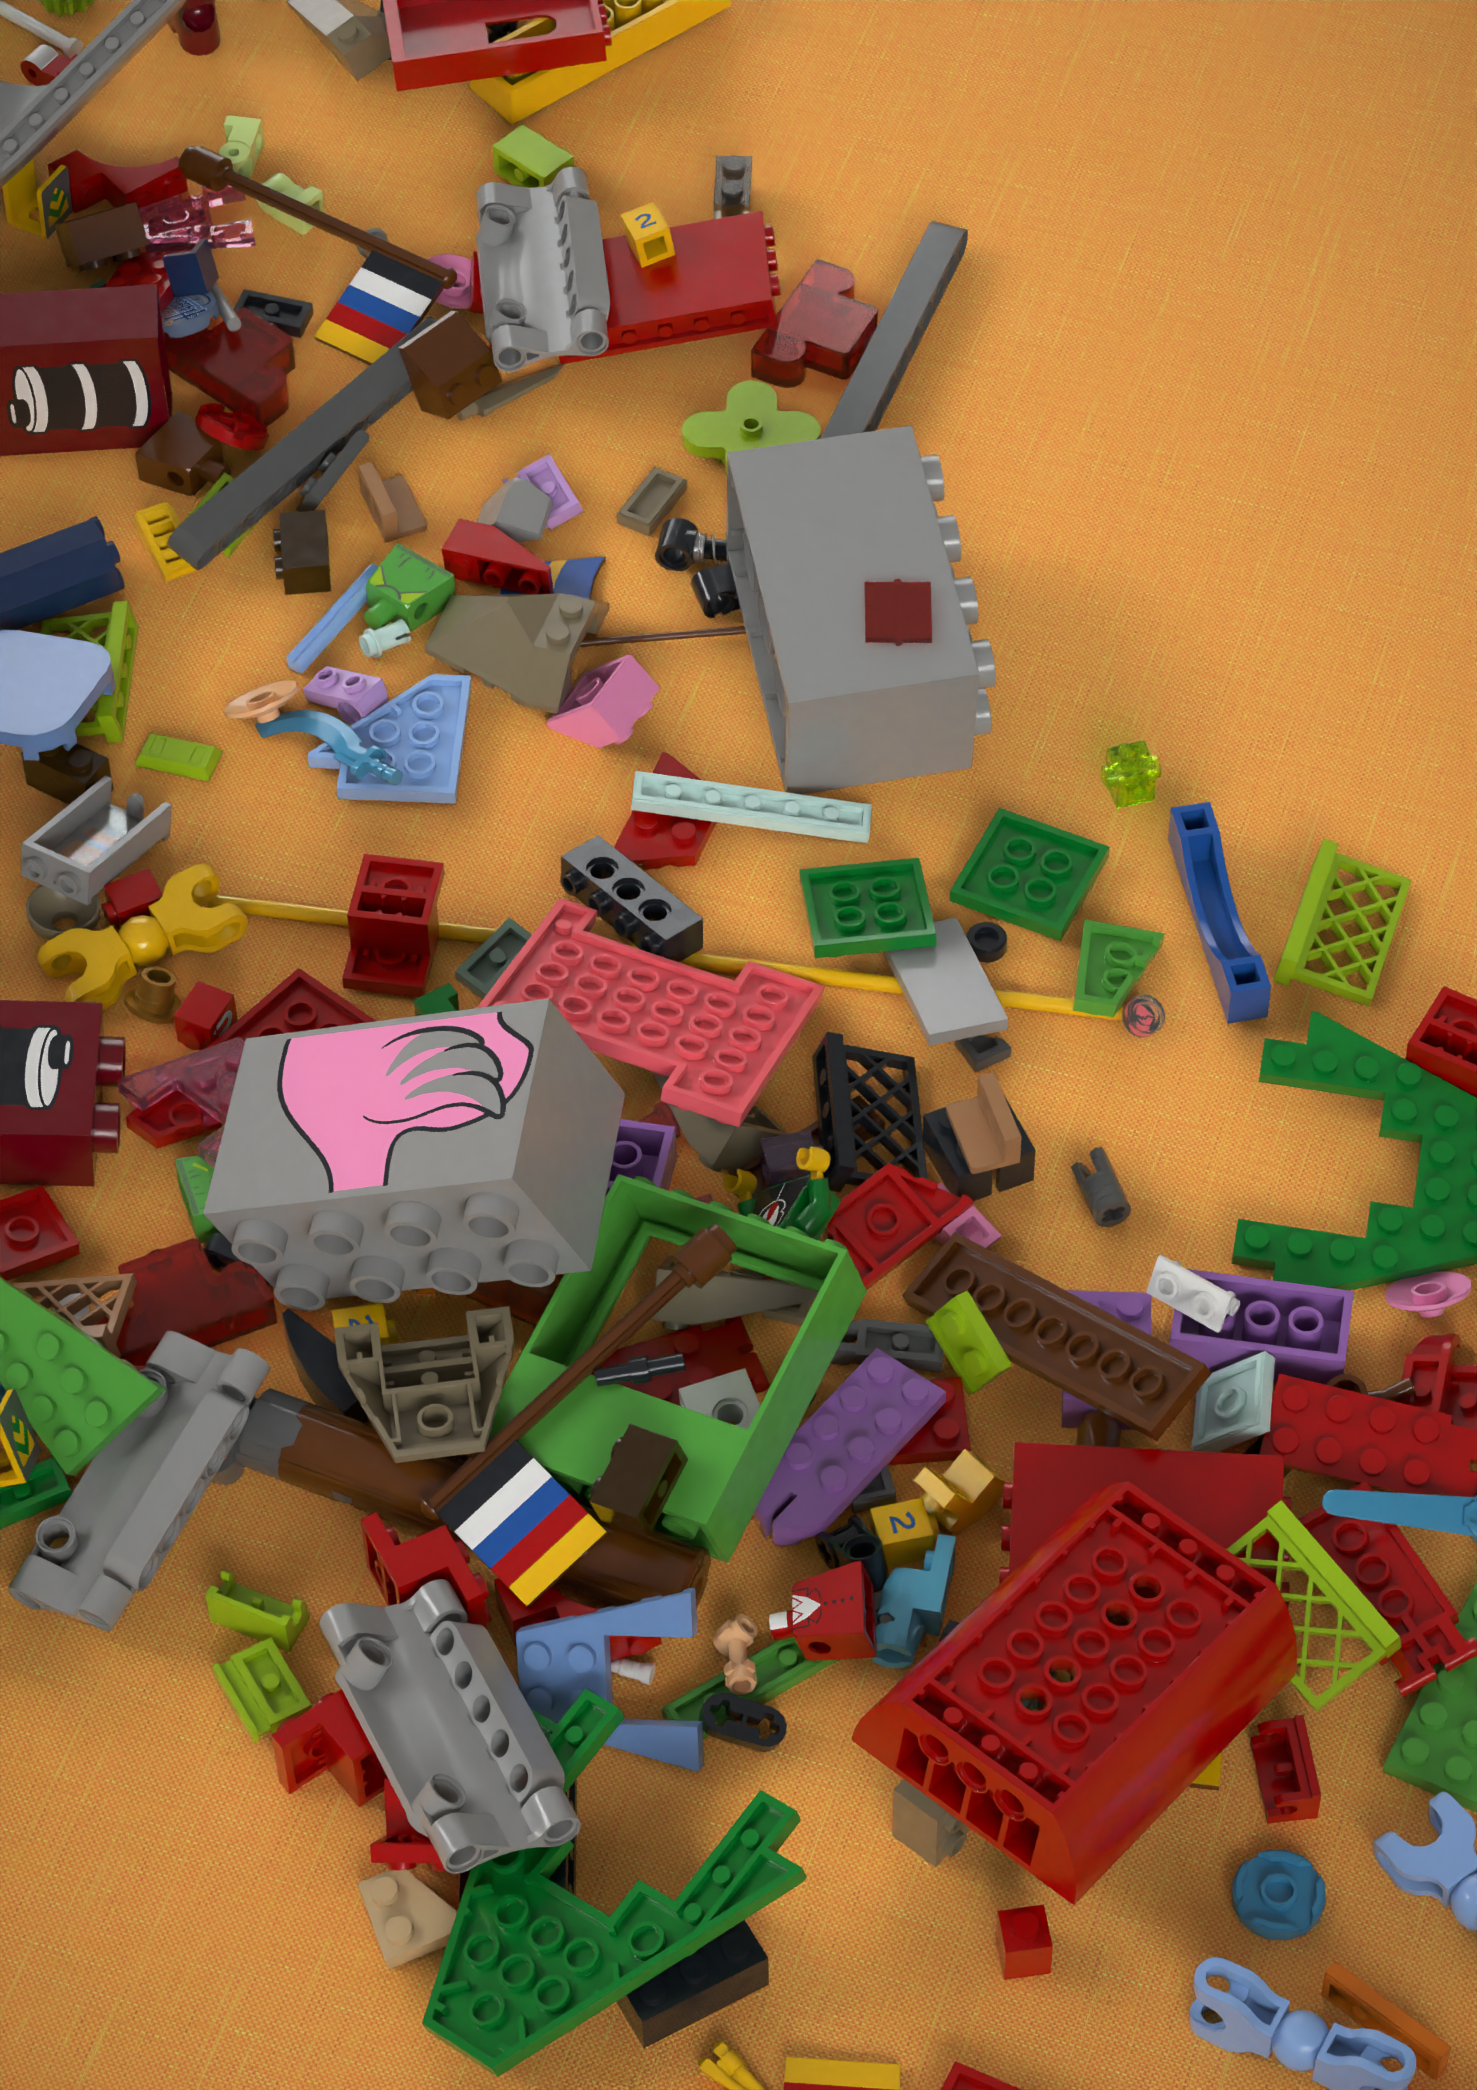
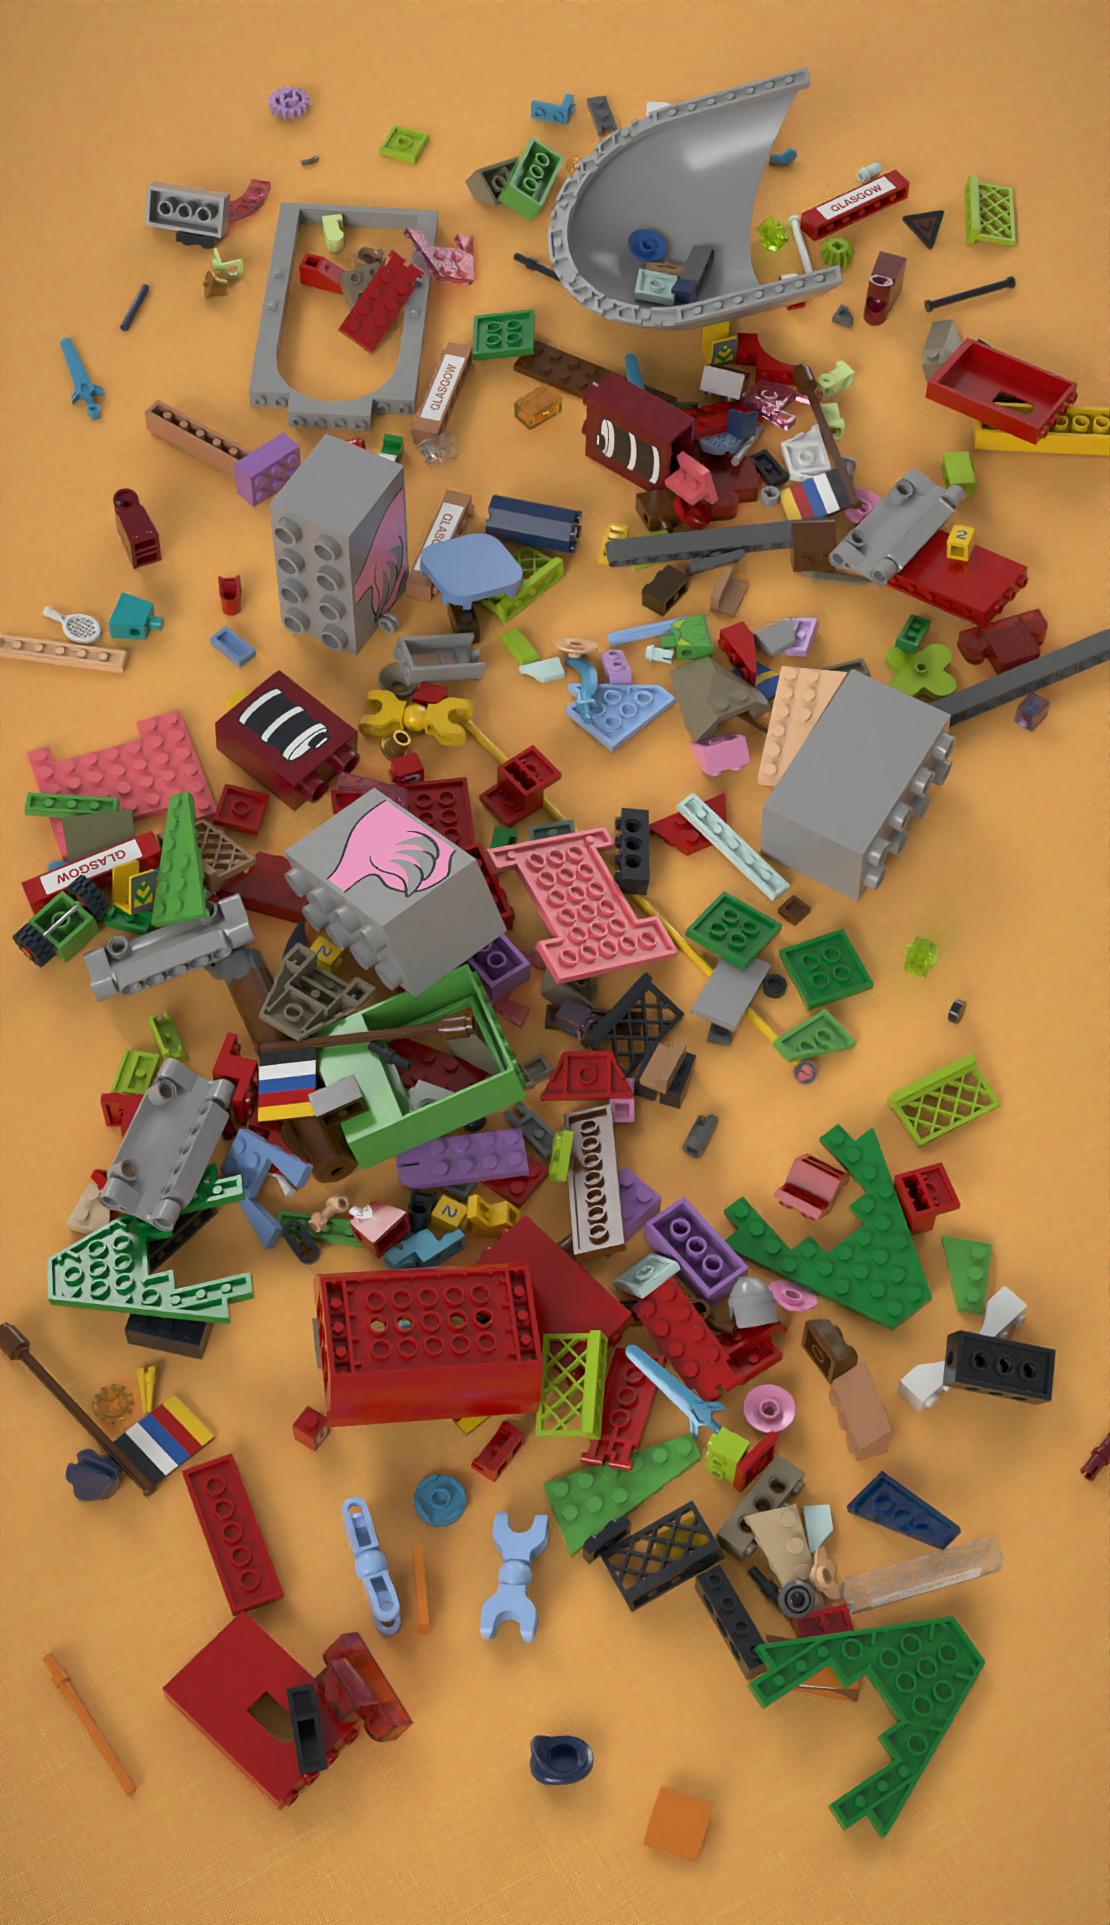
camera: 40 degrees right, 5 degrees up
clear smoke brick [713,155,753,219] -> none
torso [723,1146,841,1240] -> none
clear red piece [864,578,932,646] -> none
white hinge [1146,1255,1240,1333] -> none
blue arch [1168,802,1271,1024] -> none
none -> light aqua tile [519,657,565,683]
none -> coral bracket [664,451,718,506]
none -> light grey helmet [728,1276,779,1329]
none -> light nougat wing [757,666,848,786]
none -> light grey bush [760,486,780,507]
none -> bracket [774,1153,850,1221]
none -> reddish brown tile [778,895,811,926]
none -> white wing [781,424,832,482]
none -> dark grey tile [832,304,853,329]
none -> green plate [894,614,932,654]
none -> tile [948,999,966,1024]
none -> brick [1014,691,1050,732]

